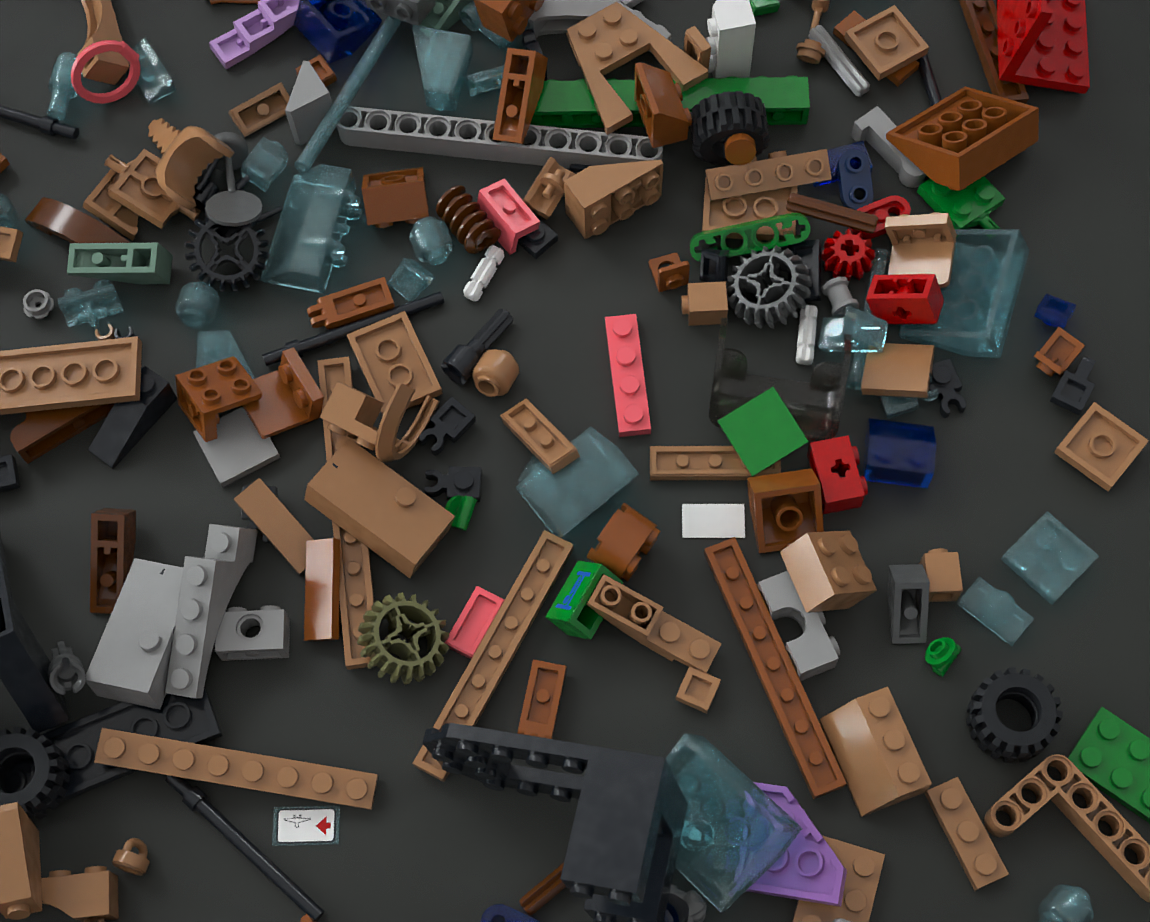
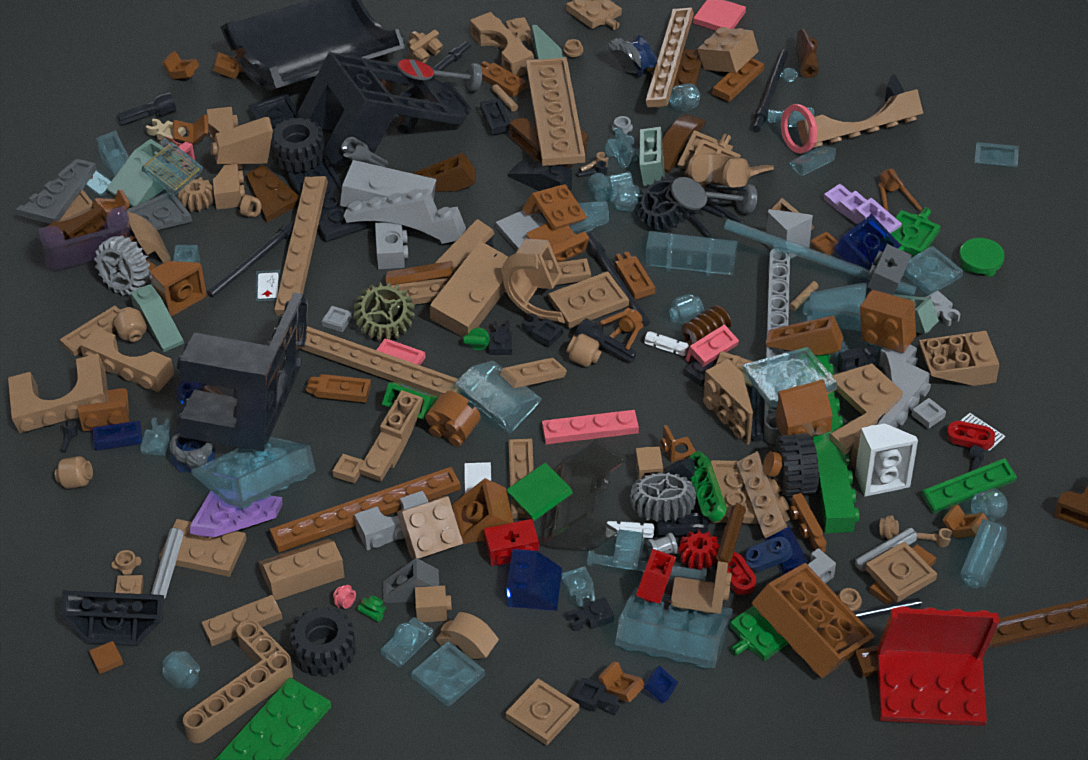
camera: 85 degrees right, 20 degrees down
clear light blue brick [241,137,289,192] -> none
dark orange slope [362,167,429,228] -> none
clear light blue slope [388,258,435,302] -> none
medium nougat slope [861,342,935,398] -> none
none -> reddish brown wing [246,165,300,223]
none -> light grey tile [322,306,353,332]
none -> coral plate [333,585,356,609]
none -> medium nougat brick [436,612,499,659]
none -> clear light blue piece [588,171,634,201]
none -> dark orange plant [600,308,644,350]
none -> clear light blue plate [743,347,837,408]
none -> medium nougat wheel [789,281,819,311]
none -> dark orange hinge [789,493,826,553]
none -> medium nougat plate [837,588,862,611]

